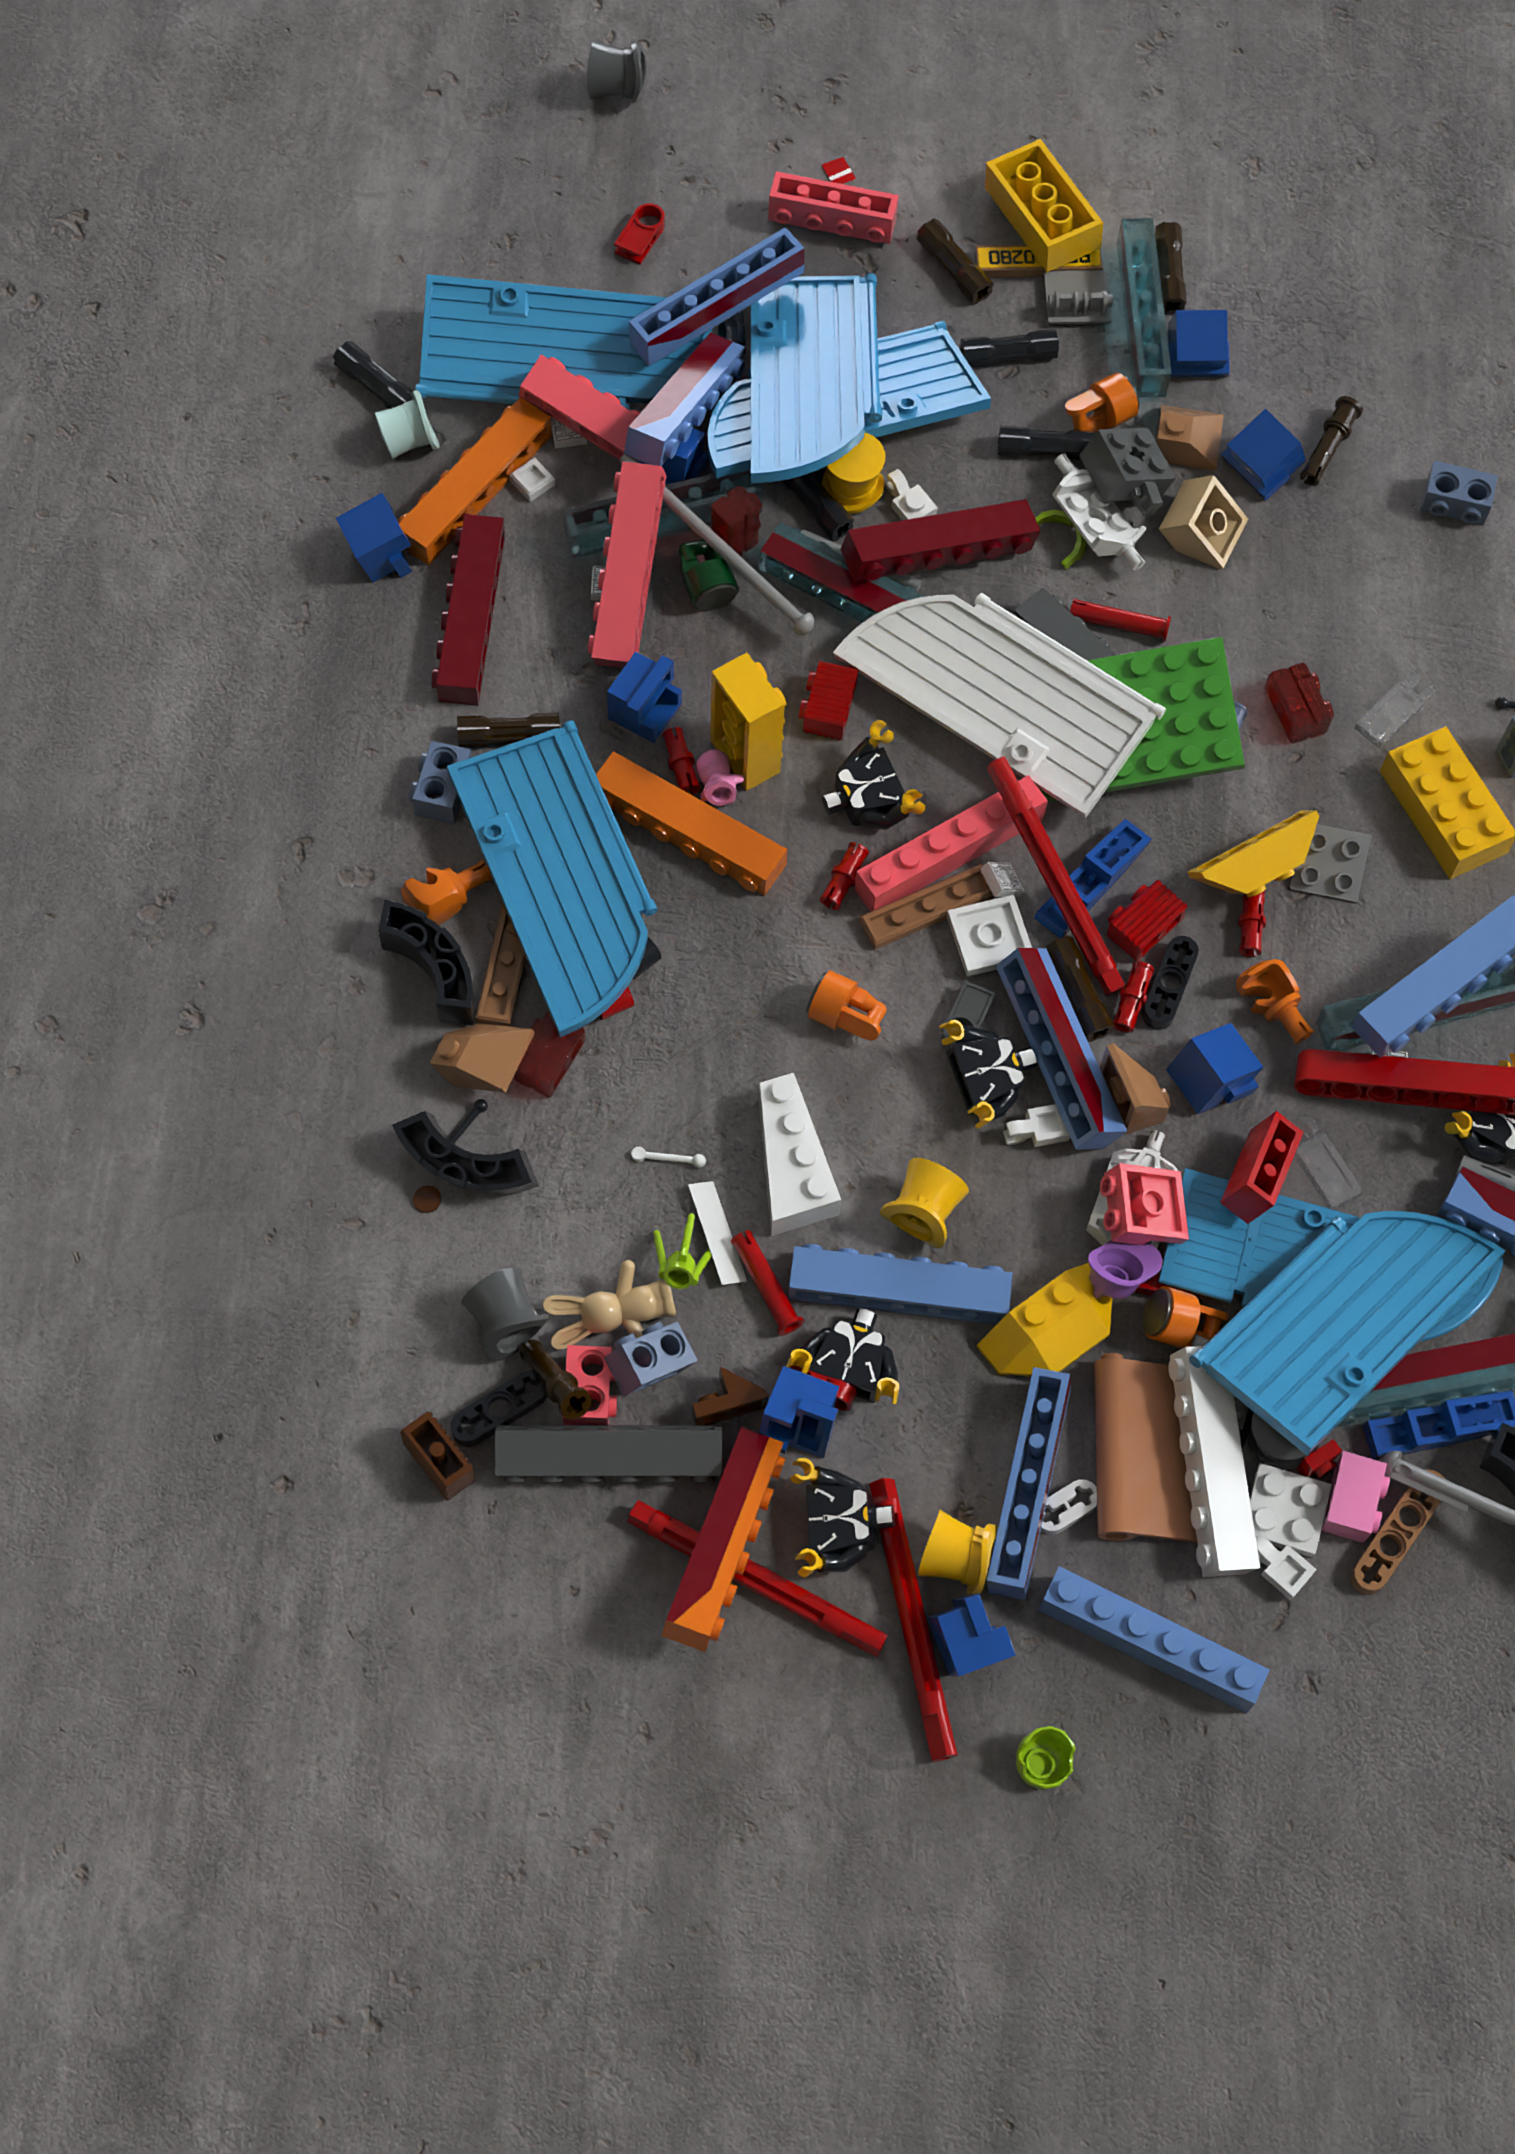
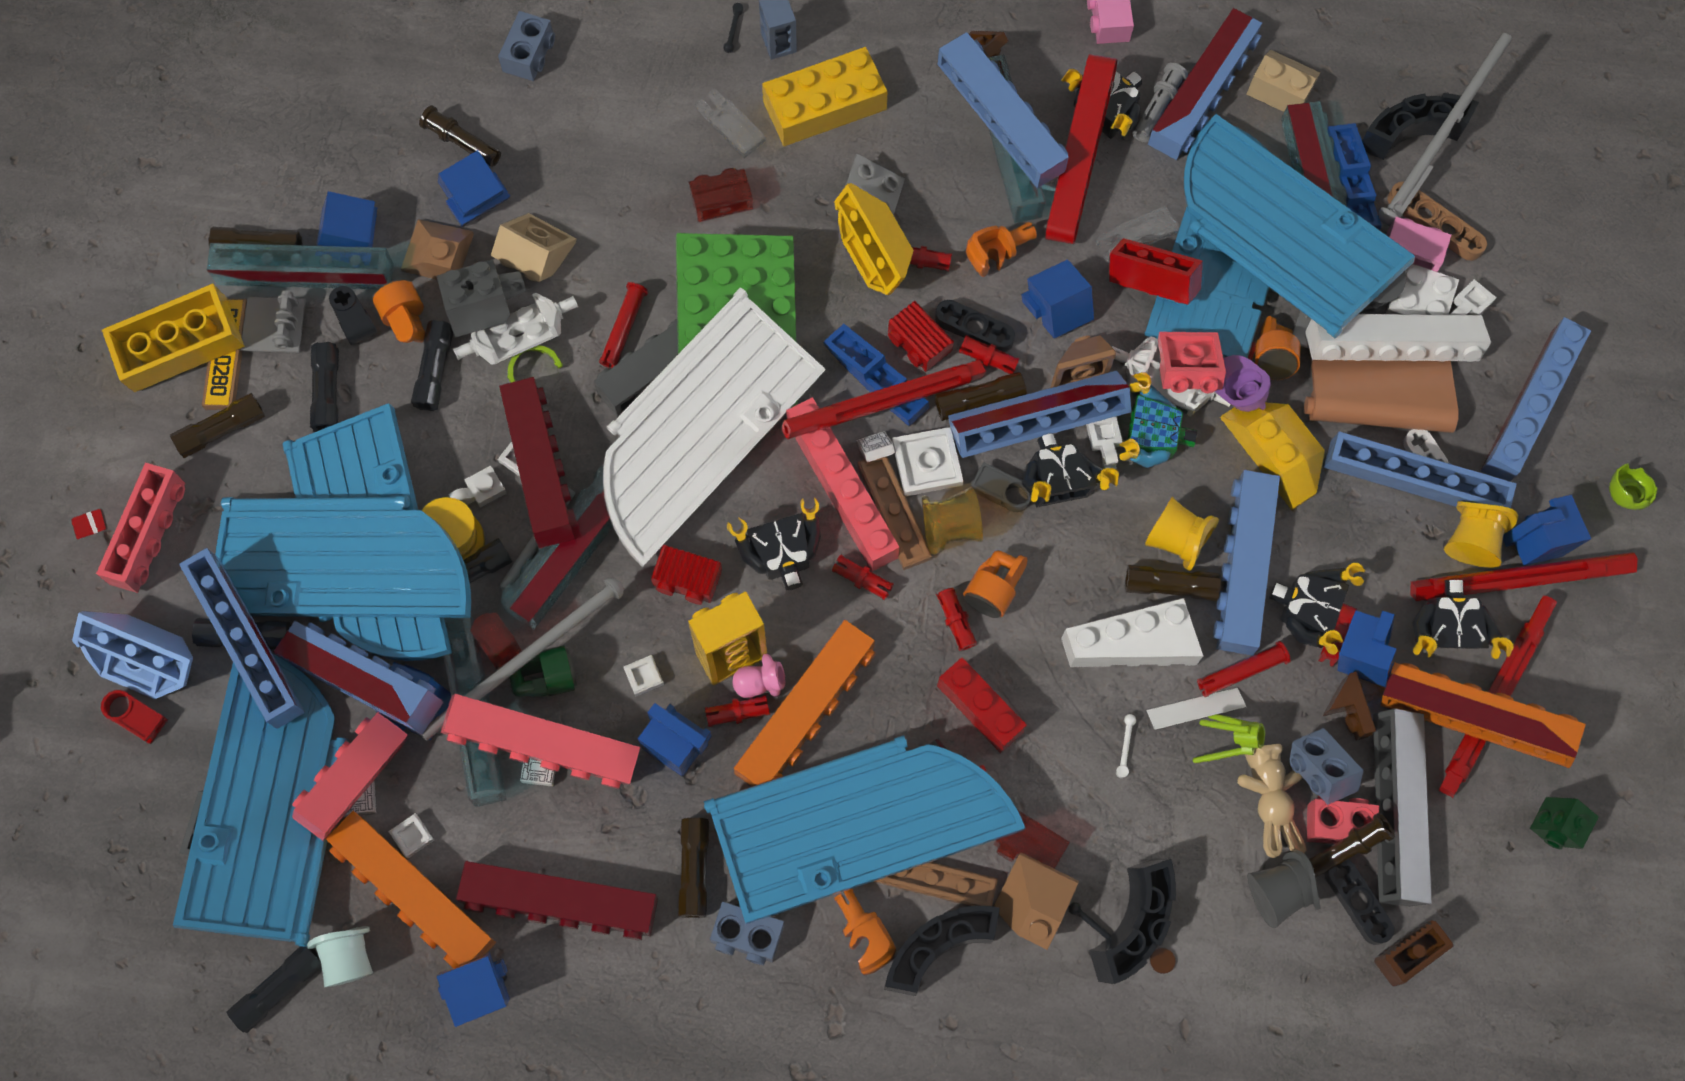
camera: 85 degrees left, 5 degrees up
none -> light blue wedge [72,611,193,699]
none -> black piece [329,286,378,346]
none -> white tile [623,655,664,697]
none -> clear yellow hat [921,487,983,554]
none -> red pin [936,587,978,651]
none -> red brick [937,657,1027,754]
none -> torso [1119,372,1197,468]
none -> dark brown axle [1125,565,1221,601]
none -> dark green head [1529,797,1599,850]

